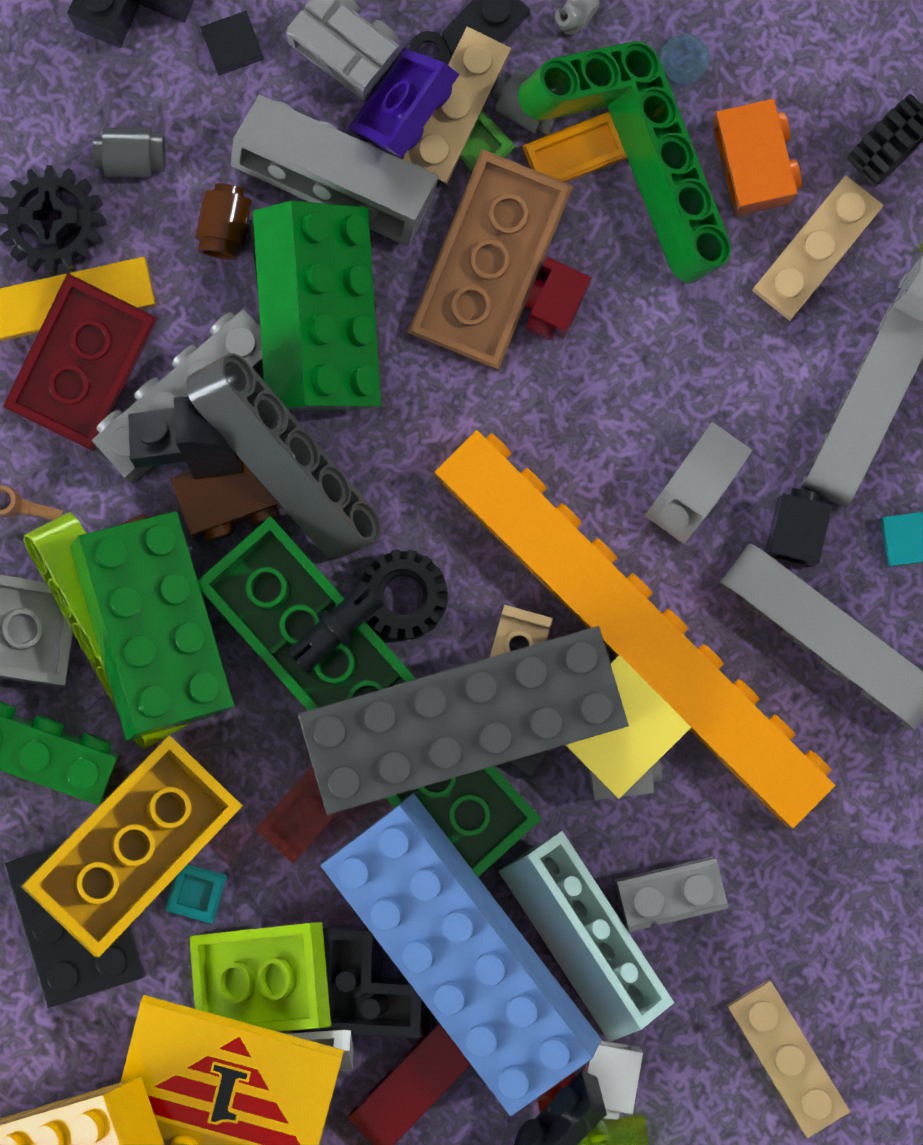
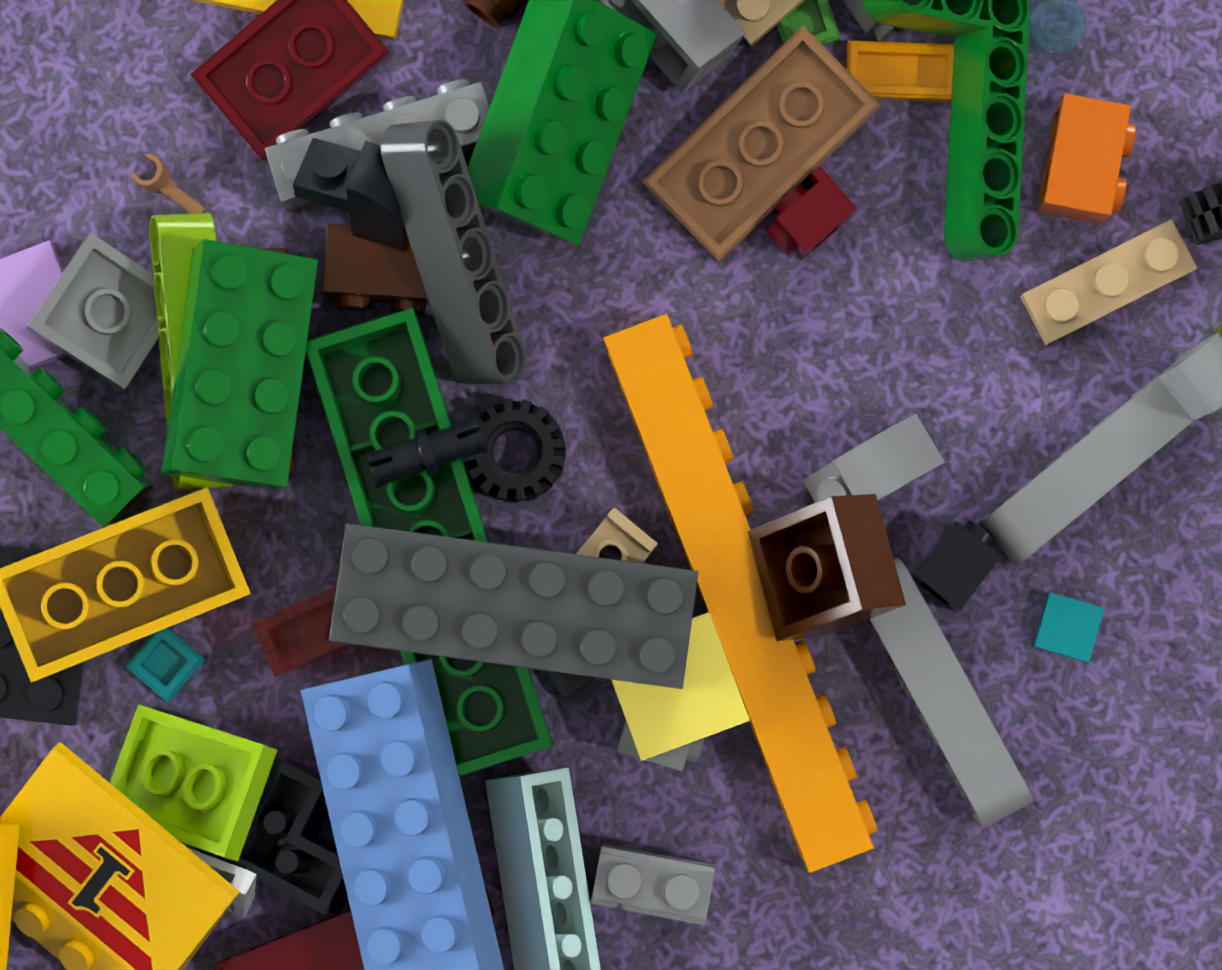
camera: 25 degrees right, 0 degrees up
none -> reddish brown brick [748,494,906,642]

